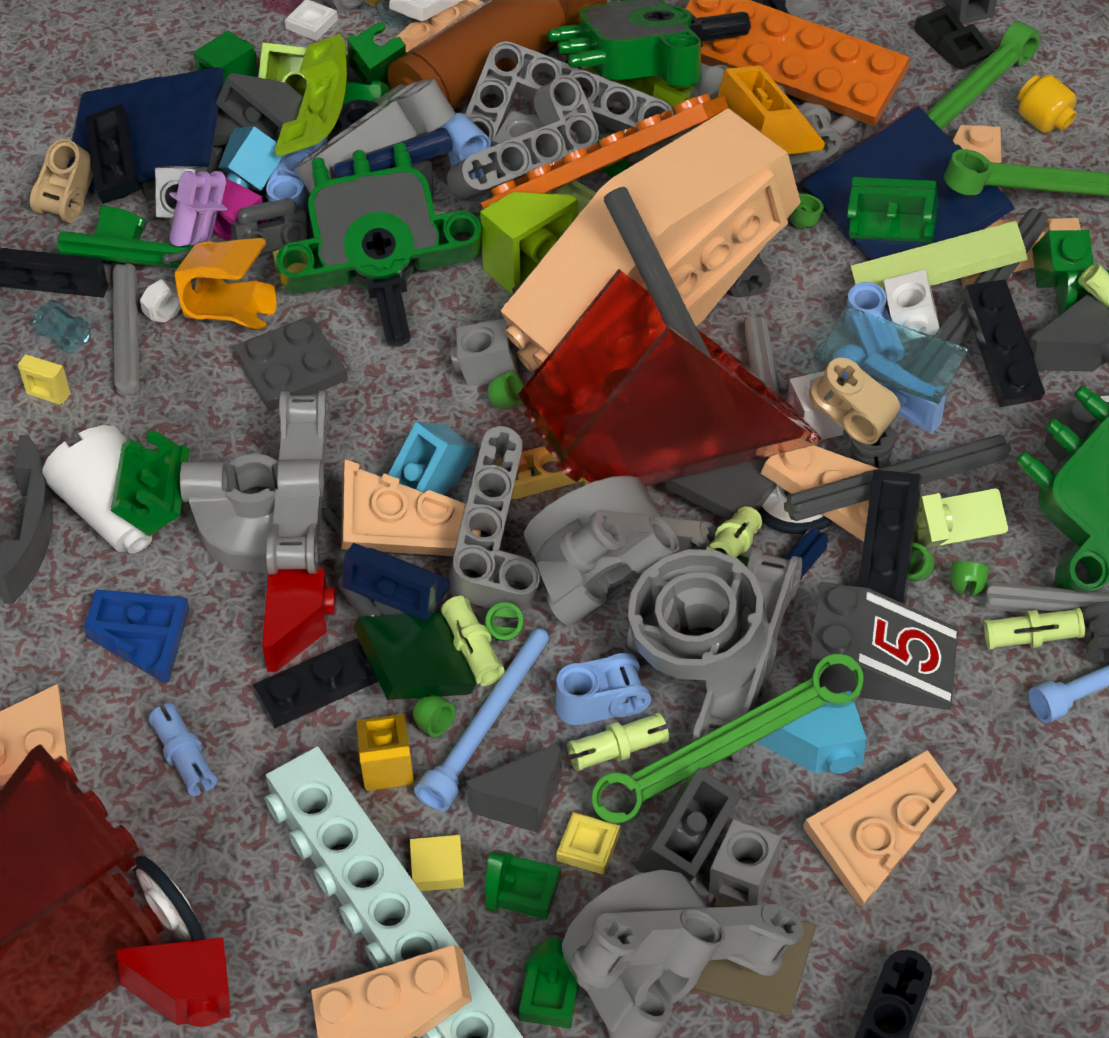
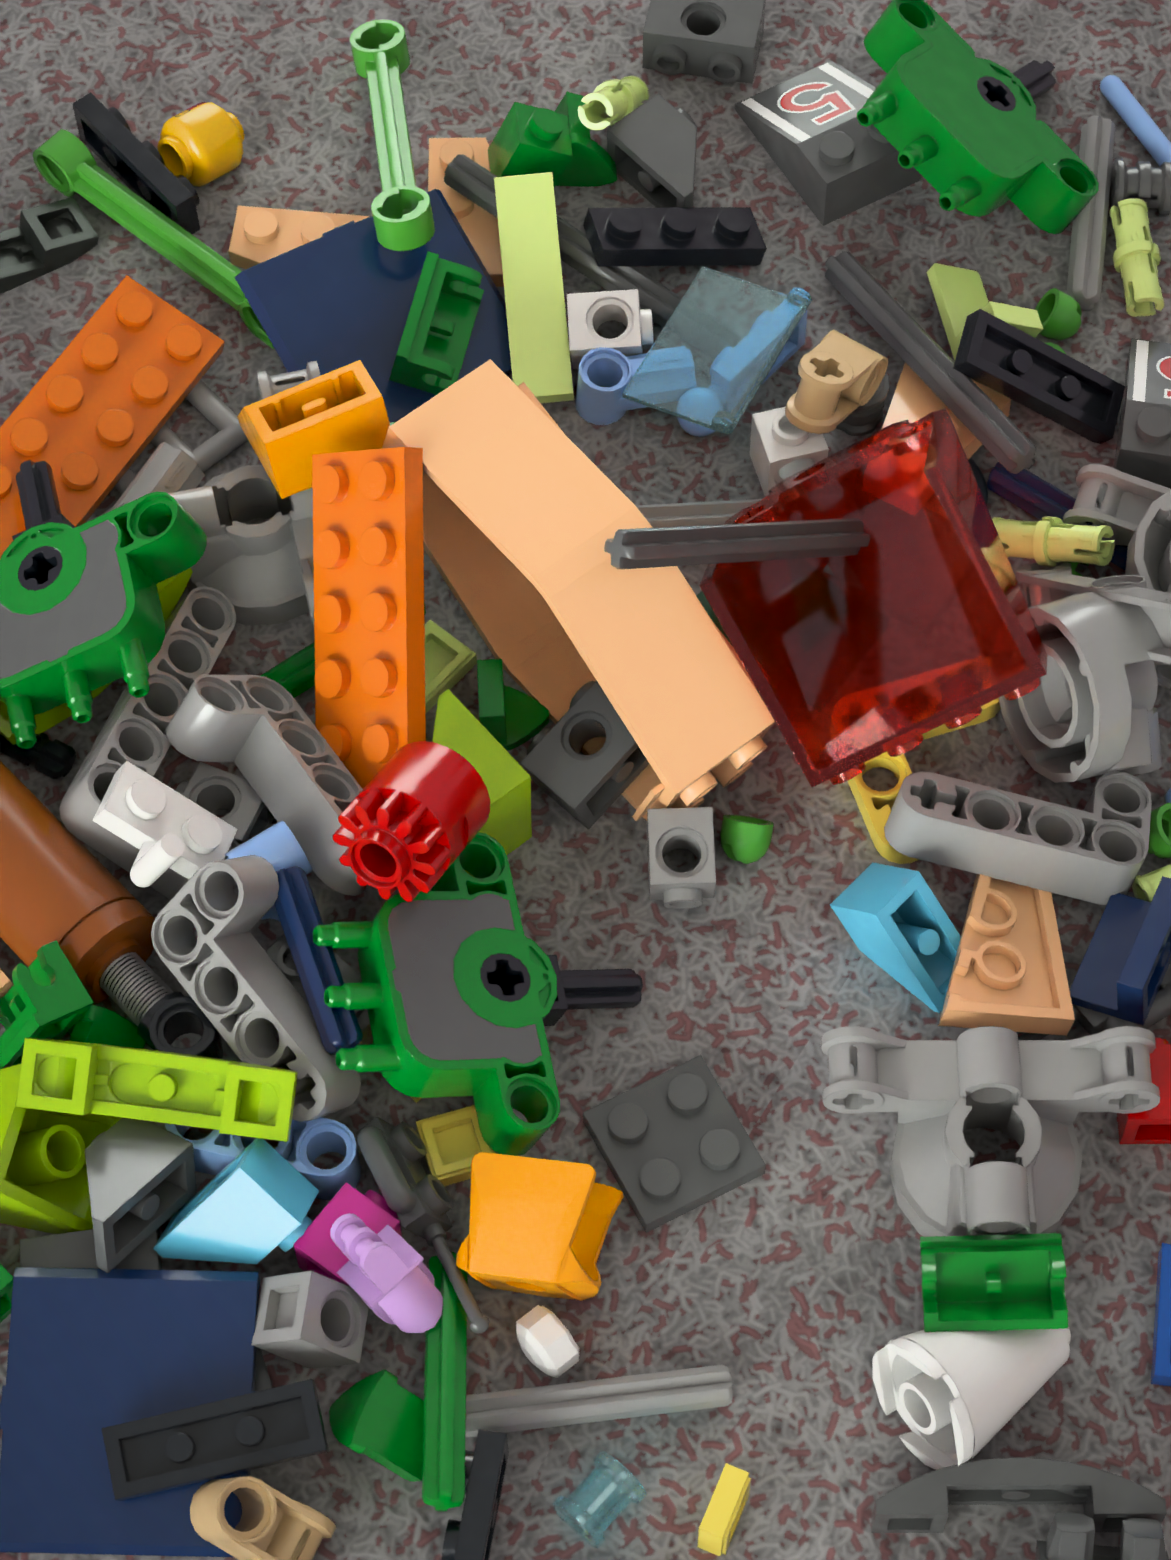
camera: 90 degrees left, 10 degrees up
none -> black plate [72,92,200,234]
none -> white plate [93,761,237,888]
none -> red gear [332,741,490,902]

